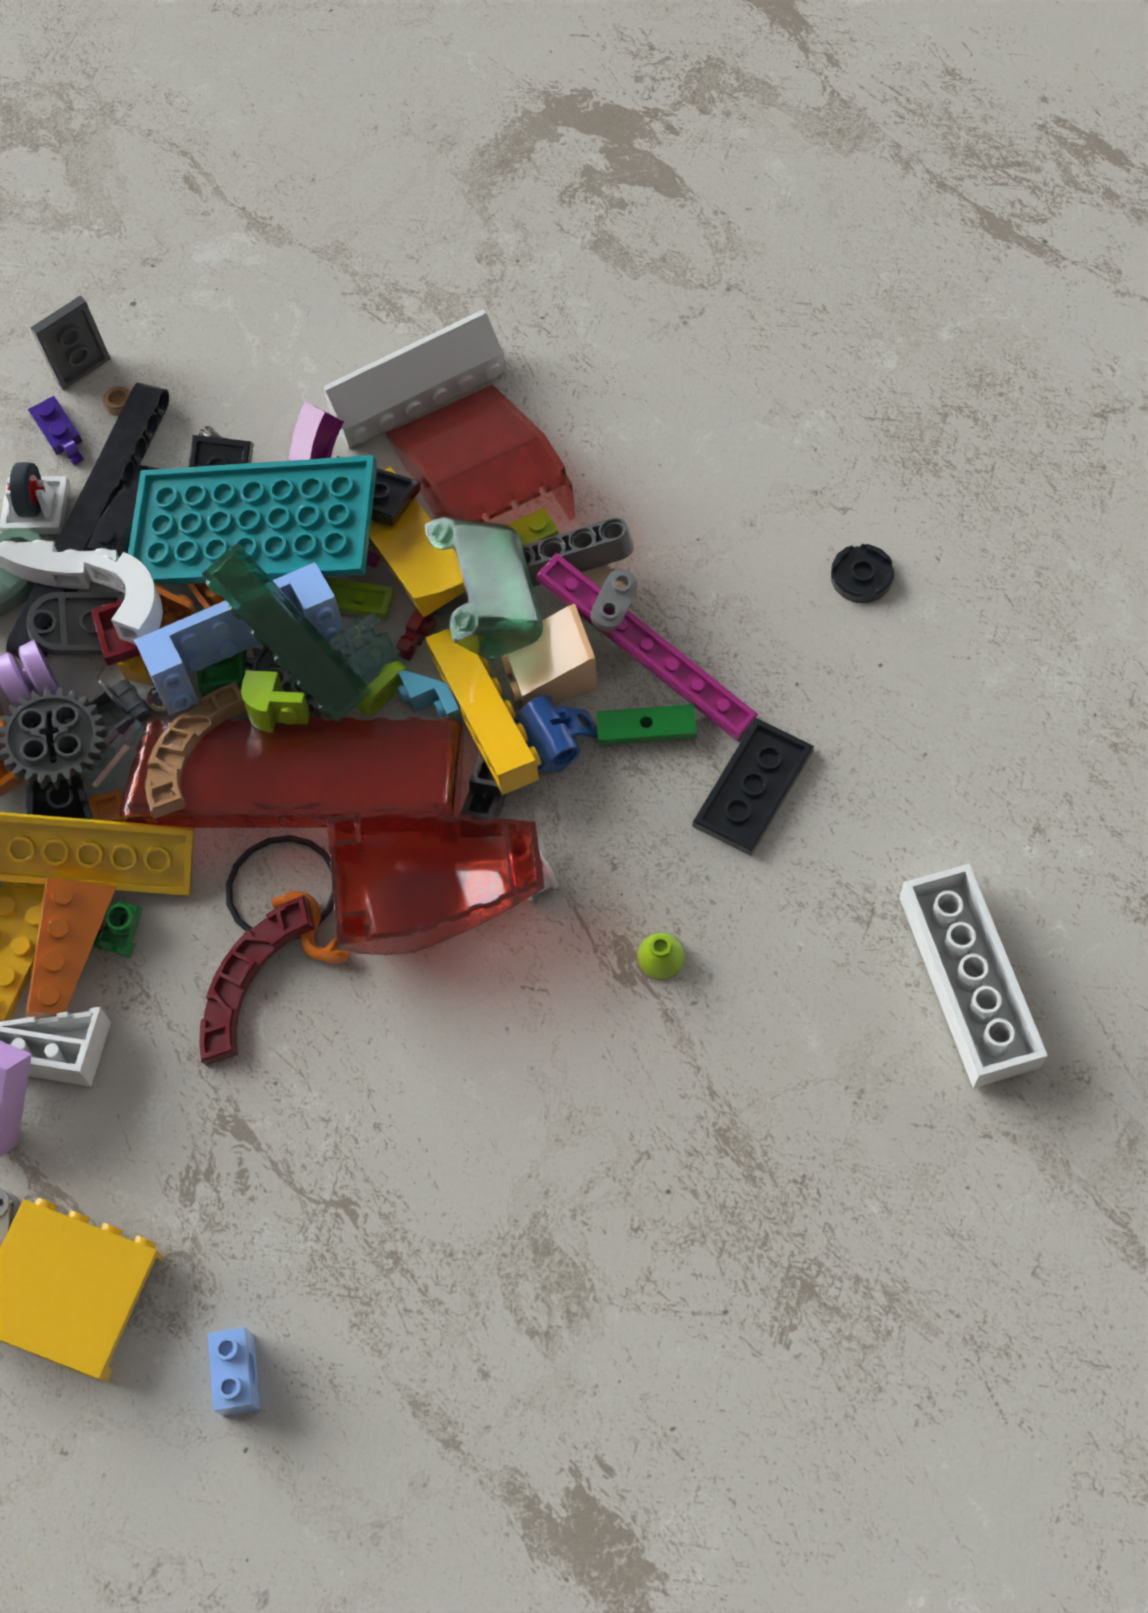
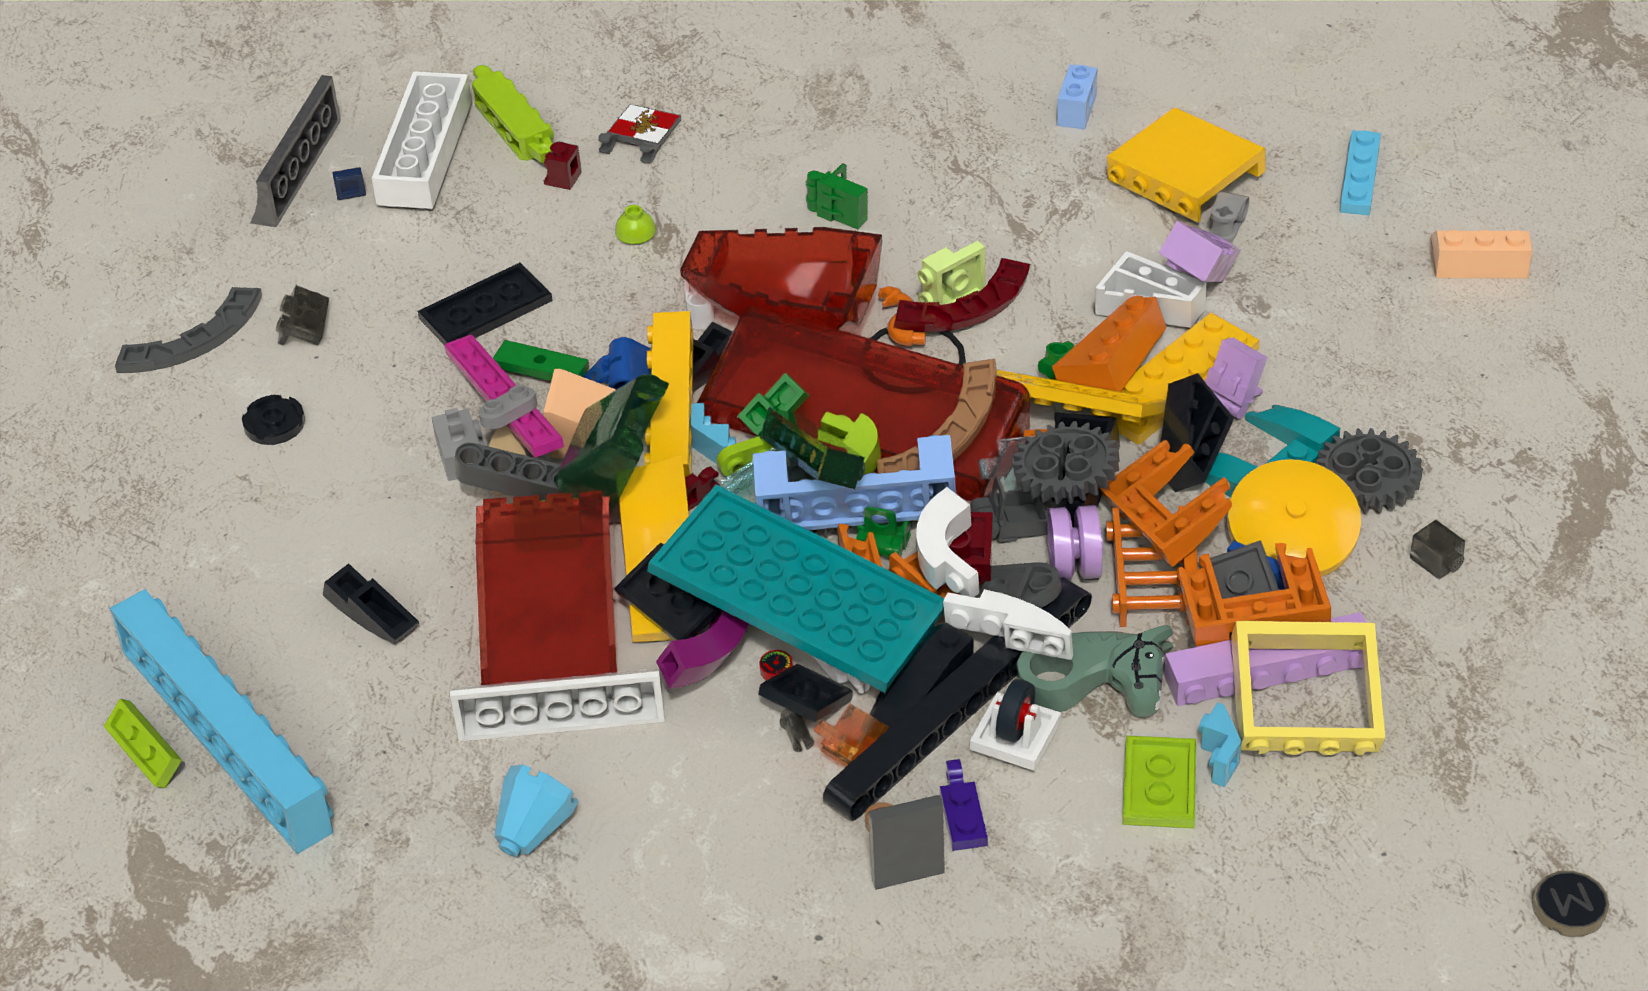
camera: 160 degrees left, 20 degrees down
none -> lime plate [103,699,182,788]
none -> medium azure brick [110,589,333,854]
none -> dark grey tile [115,287,262,373]
none -> flat silver arch [250,75,341,227]
none -> clear smoke bracket [275,285,329,346]
none -> black slope [323,563,419,644]
none -> dark blue tile [332,167,366,200]
none -> light grey brick [432,408,486,481]
none -> lime hinge [472,64,554,163]
none -> medium azure cone [494,764,578,857]
none -> dark red brick [543,141,582,190]
none -> flag [598,104,681,163]
none -> green slope [738,373,810,436]
none -> green piece [806,163,868,230]
none -> clear orange brick [813,703,889,767]
none -> yellowish green plate [917,241,985,305]

